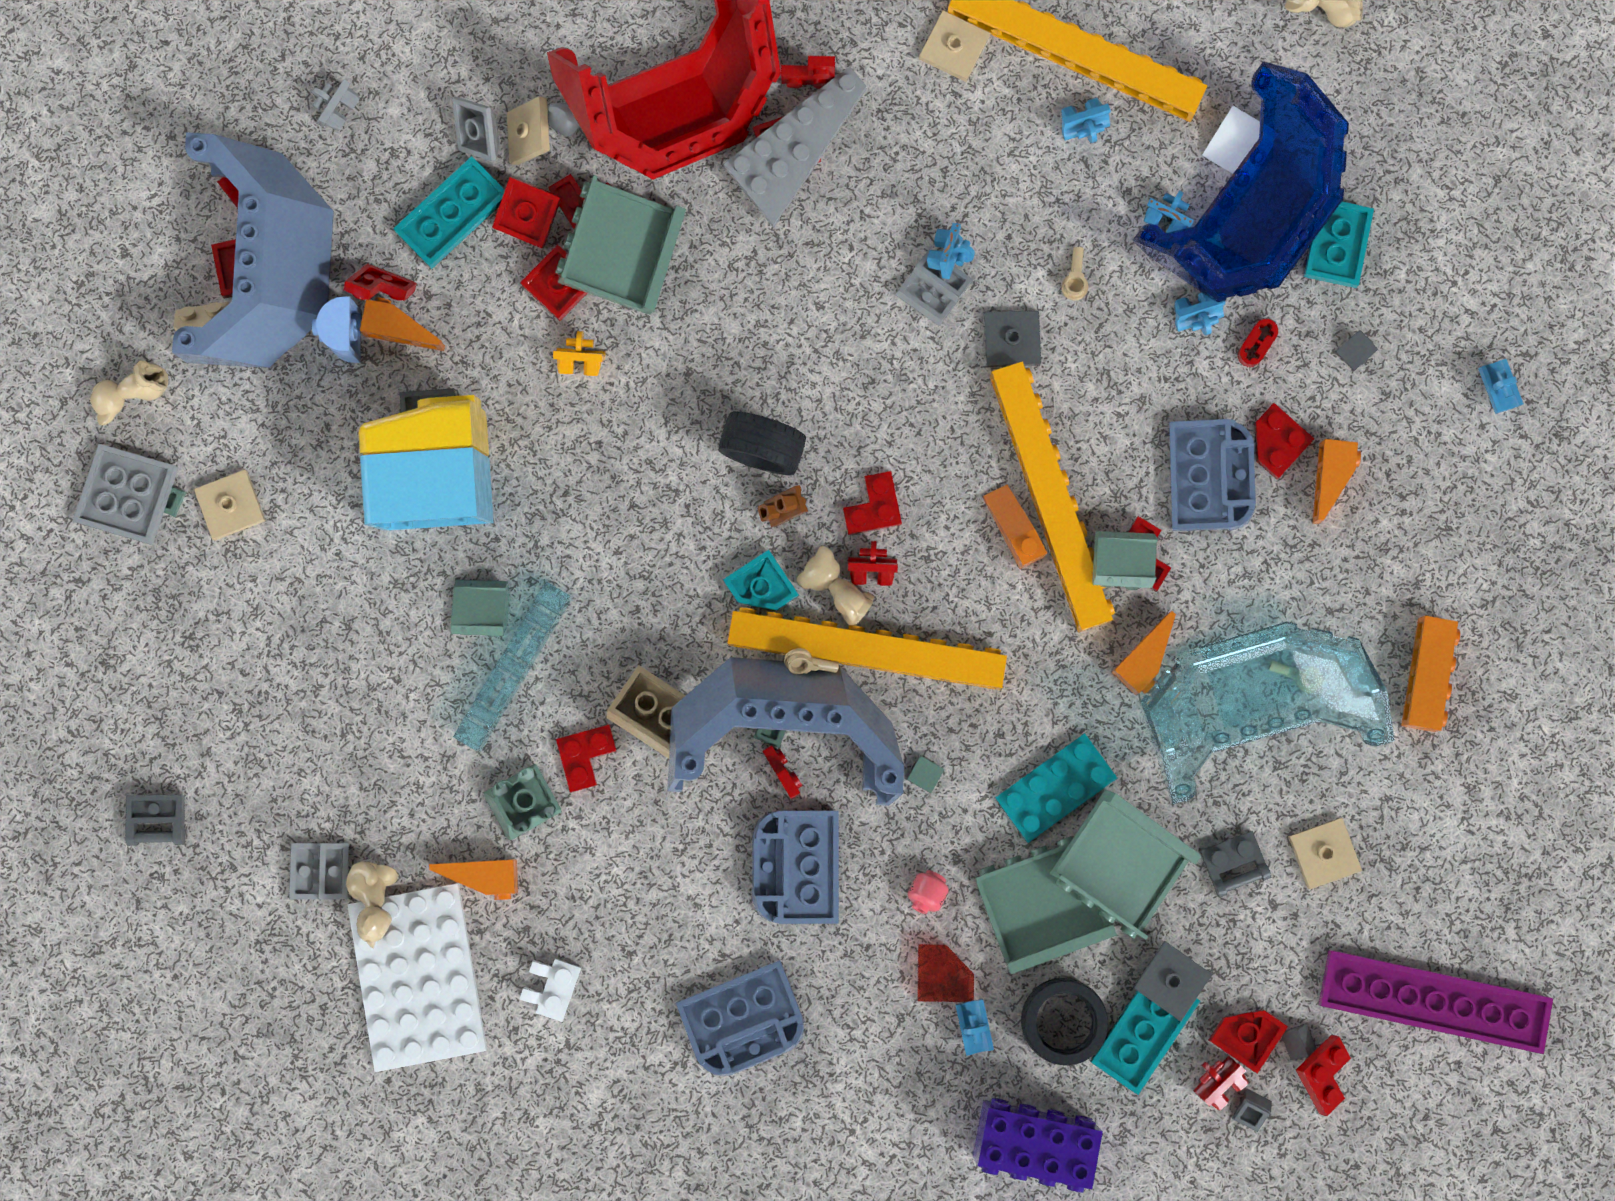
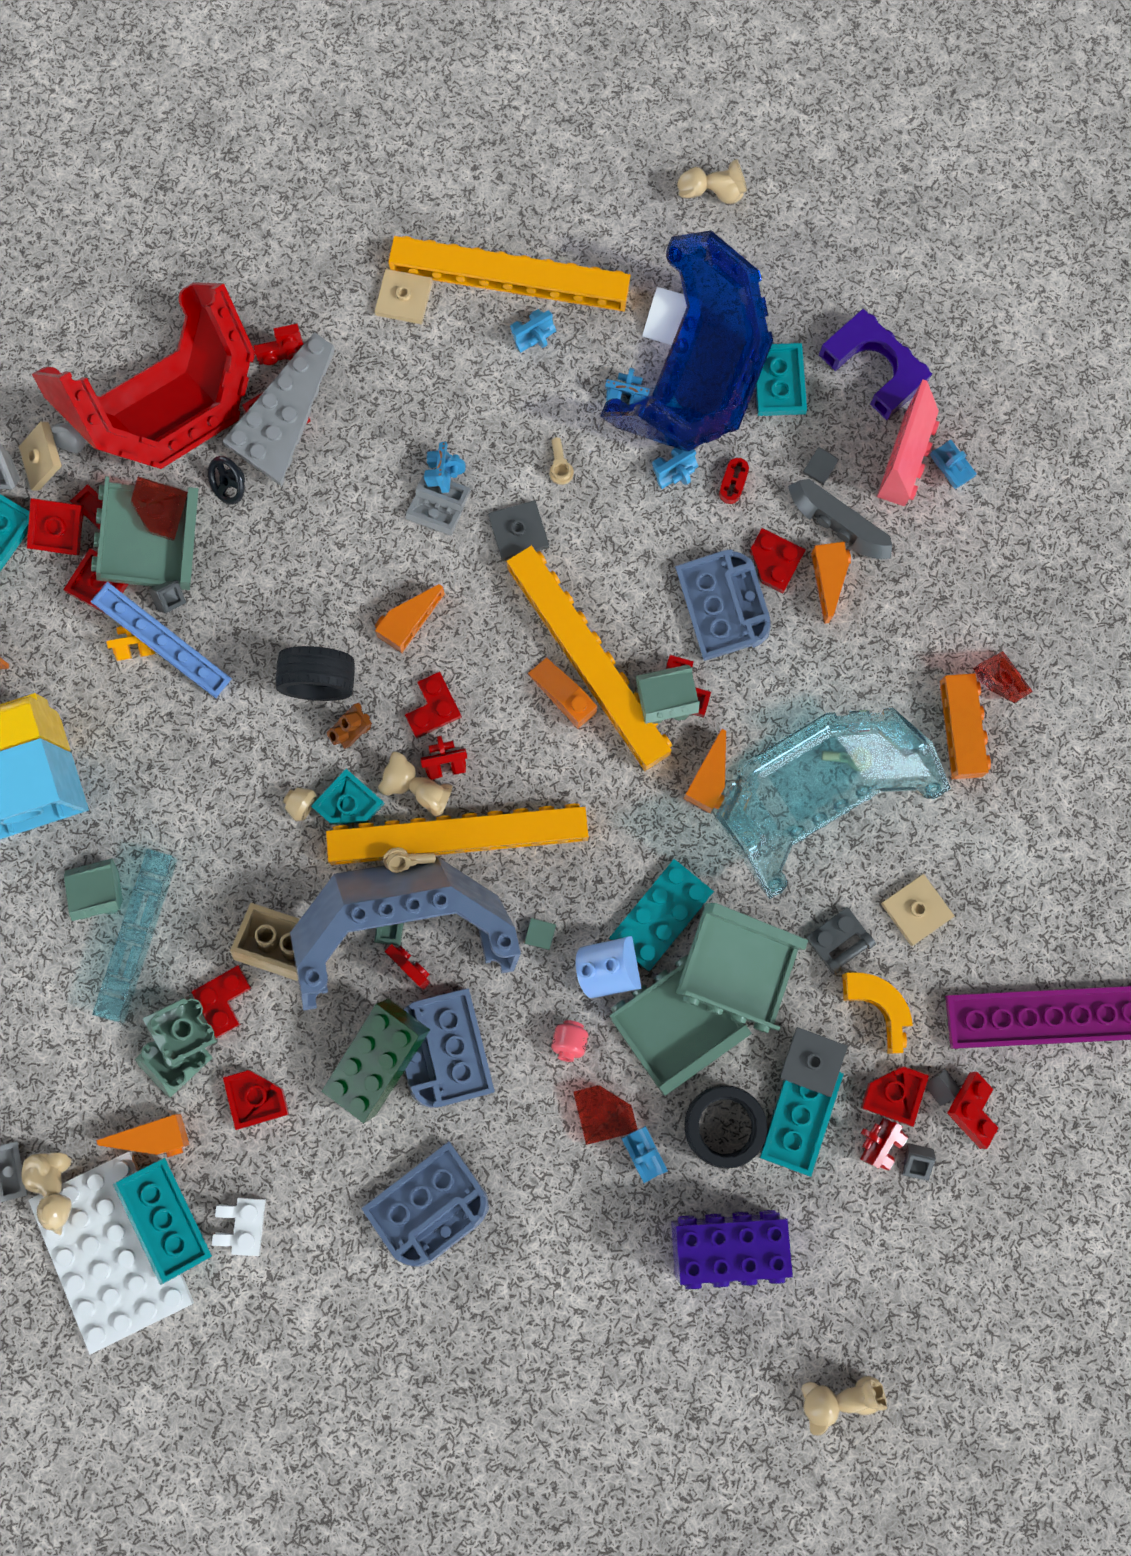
camera: 20 degrees left, 5 degrees down
none -> medium blue tile [91,582,232,699]
none -> teal plate [113,1158,212,1285]
none -> clear red plate [131,476,188,541]
none -> sand green slope [142,995,217,1066]
none -> dark grey slope [149,580,186,614]
none -> black piece [208,456,245,505]
none -> red plate [223,1070,290,1130]
none -> tan cone [283,788,317,821]
none -> dark green brick [321,998,430,1124]
none -> orange slope [375,584,445,653]
none -> light blue brick [576,936,642,998]
none -> dark grey brick [788,479,892,559]
none -> dark purple arch [819,309,932,420]
none -> light orange arch [842,973,913,1054]
none -> coral slope [877,379,940,507]
none -> clear red plate [973,651,1033,704]

